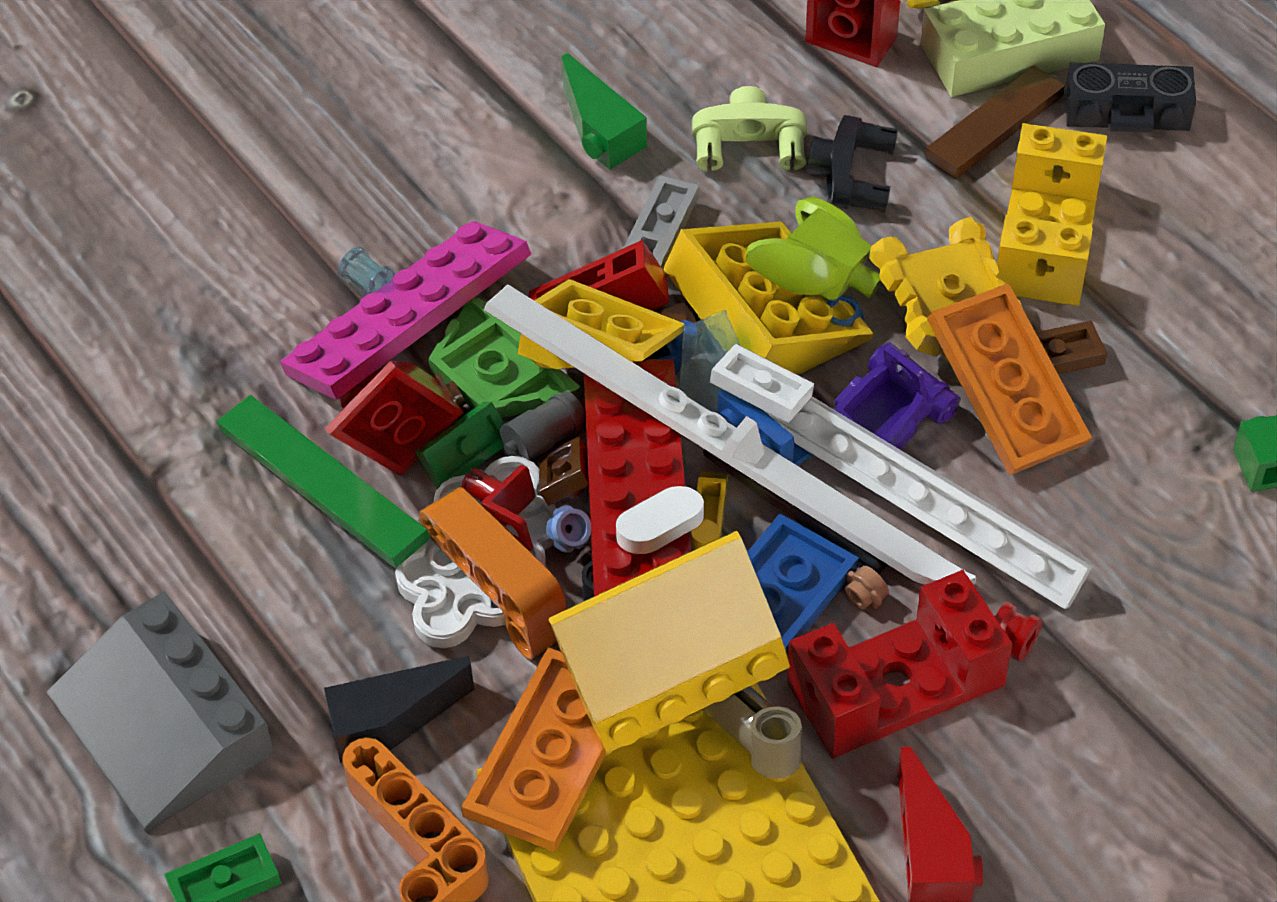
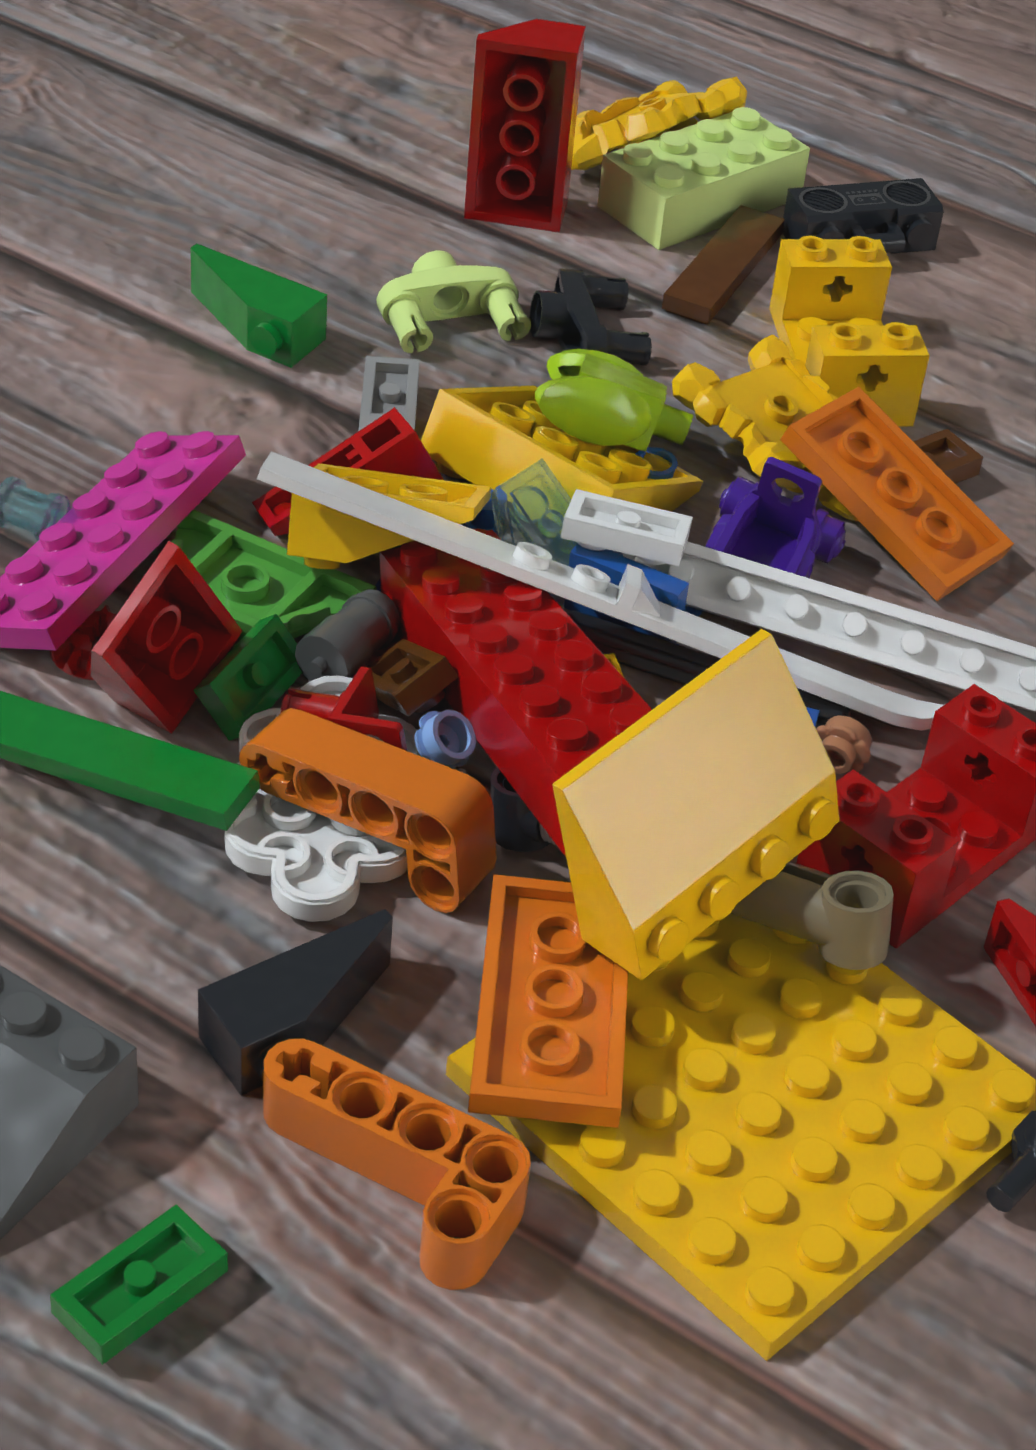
camera: 25 degrees left, 10 degrees down
white tile [616,486,704,554] -> none

